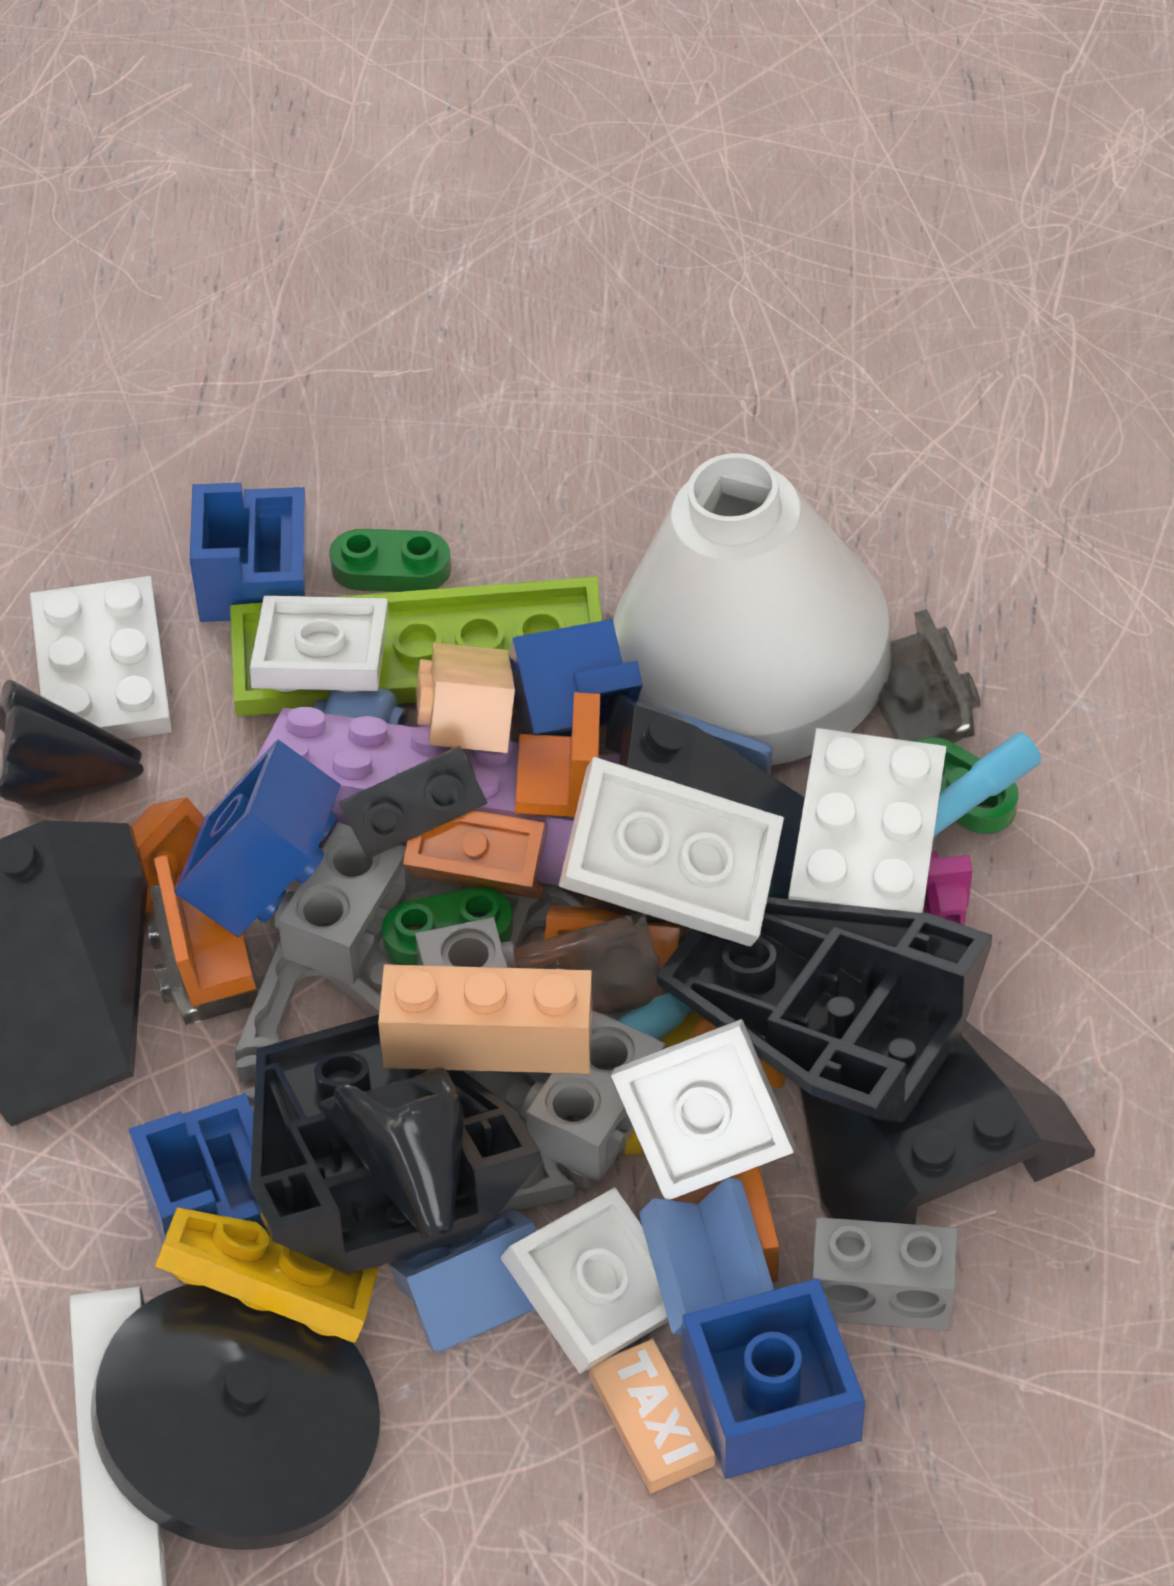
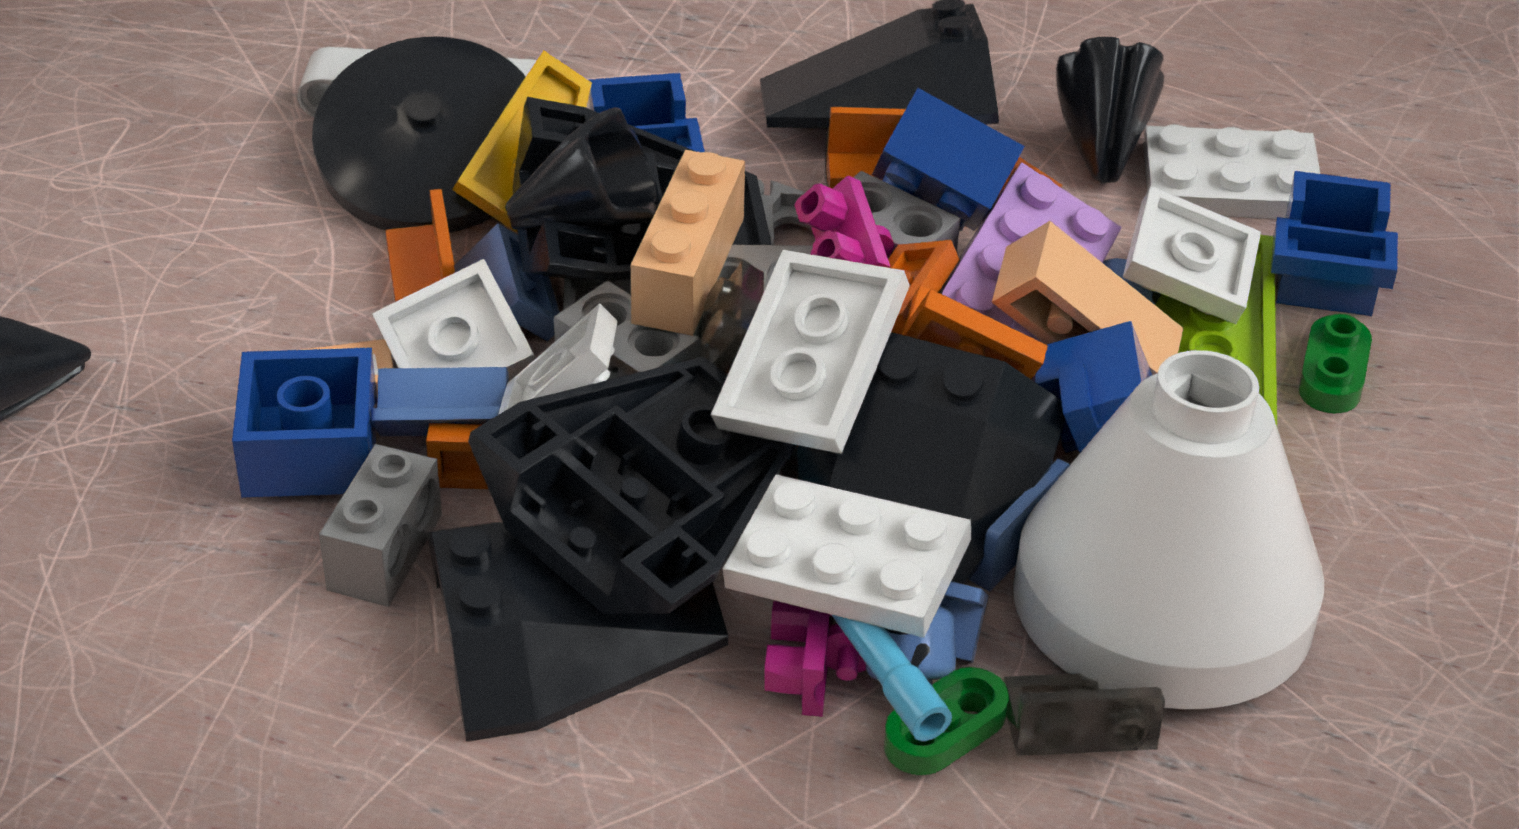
camera: 100 degrees right, 10 degrees down
black hinge [339,745,488,859] -> none
none -> orange panel [385,189,455,302]
none -> dark pink hips [794,176,894,268]

